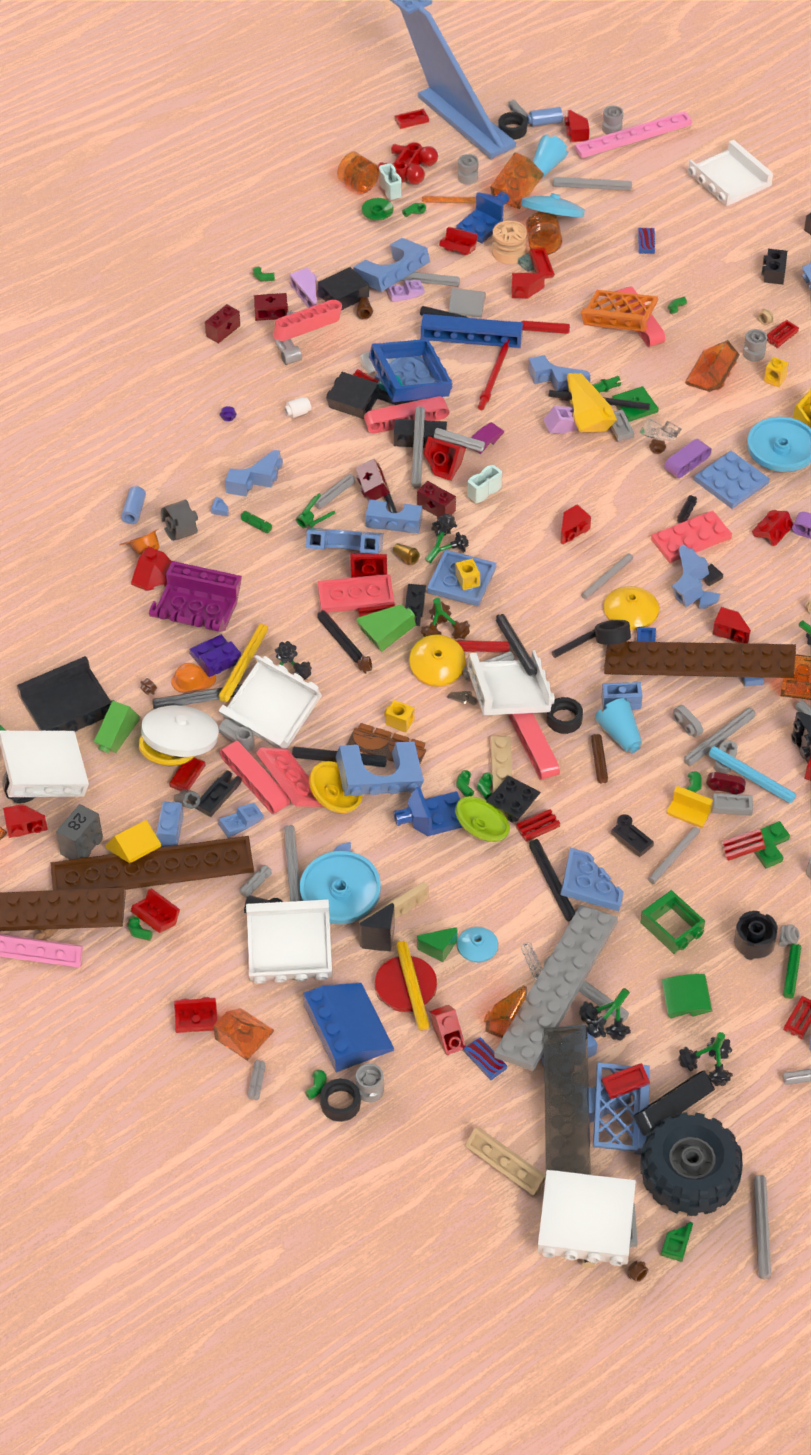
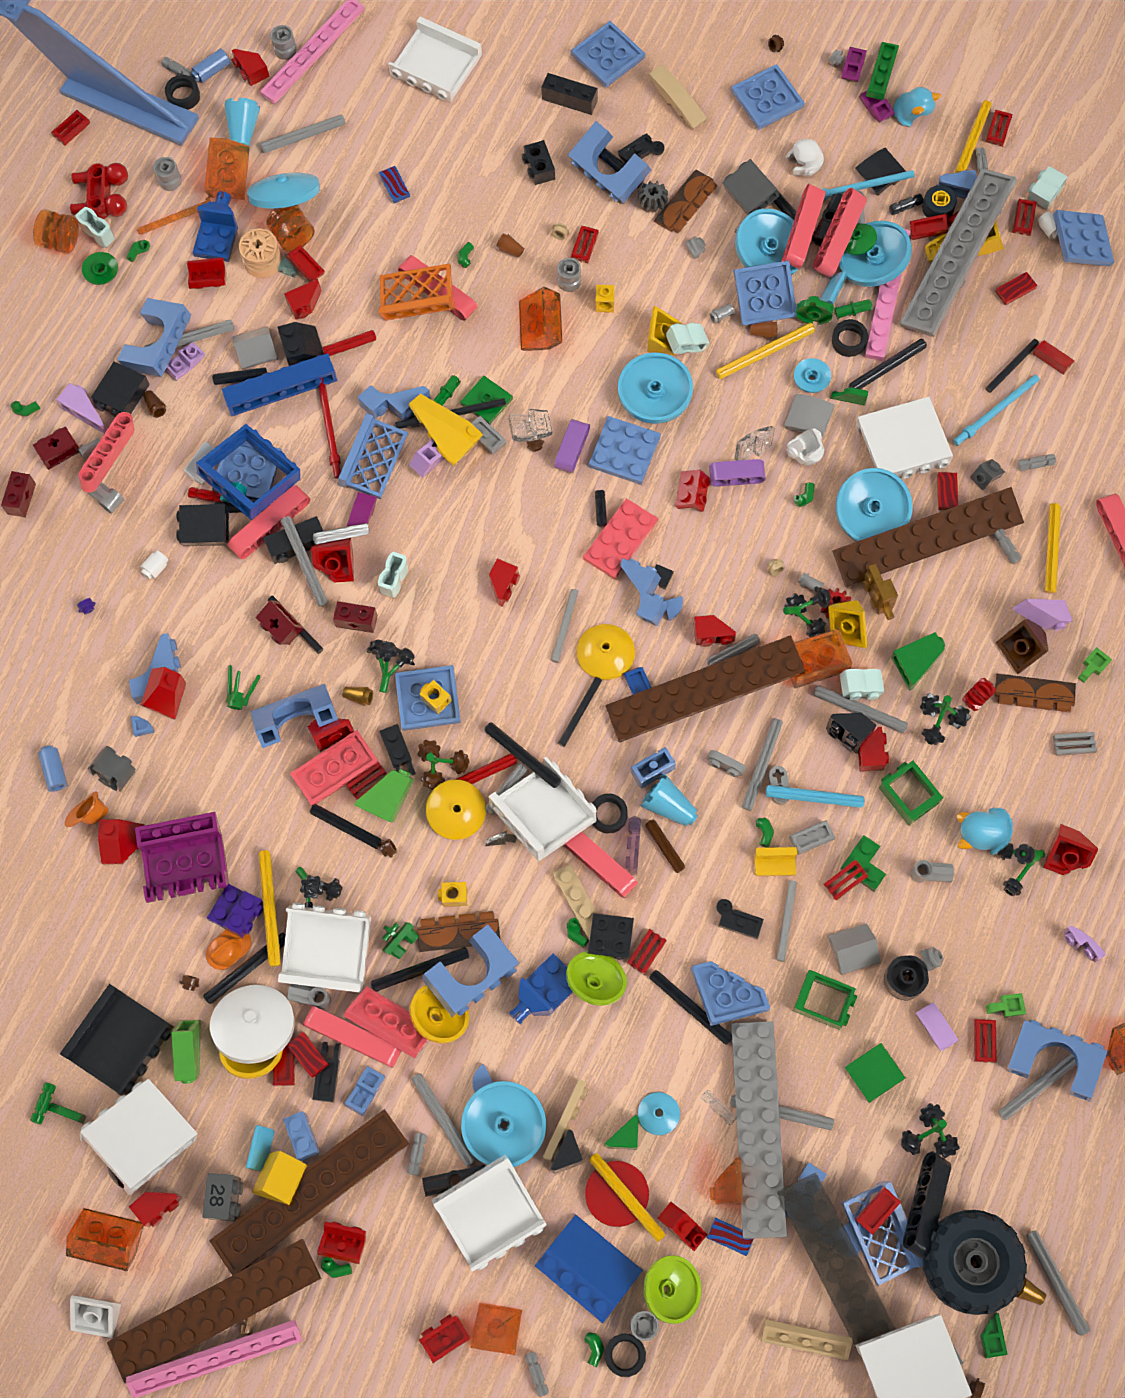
camera: 25 degrees left, 20 degrees up
dark grey hinge [174,789,200,809] -> none
green axle [241,511,272,533] -> none
light grey axle [314,474,355,509] -> none
medium blue arch [366,499,422,534] -> none
green arm [456,770,474,797] -> none
black plant [579,988,631,1041] -> none
black tyre [595,620,631,645] -> none
dark red plate [706,772,746,795] -> none
green axle [783,943,802,999] -> none
none -> red slope [141,667,186,720]
none -> medium azure slope [246,1125,275,1171]
none -> black slope [277,322,324,366]
none -> tile [287,1032,329,1078]
none -> medium blue fence [338,413,408,499]
none -> green hips [382,922,419,959]
none -> dark orange cone [496,233,525,257]
none -> clear purple hinge [625,816,641,876]
none -> lime dish [644,1255,701,1324]
none -> light grey slope [827,923,880,975]
none -> lavender slope [916,1002,958,1052]
none -> pearl gold cone [1016,1277,1046,1305]

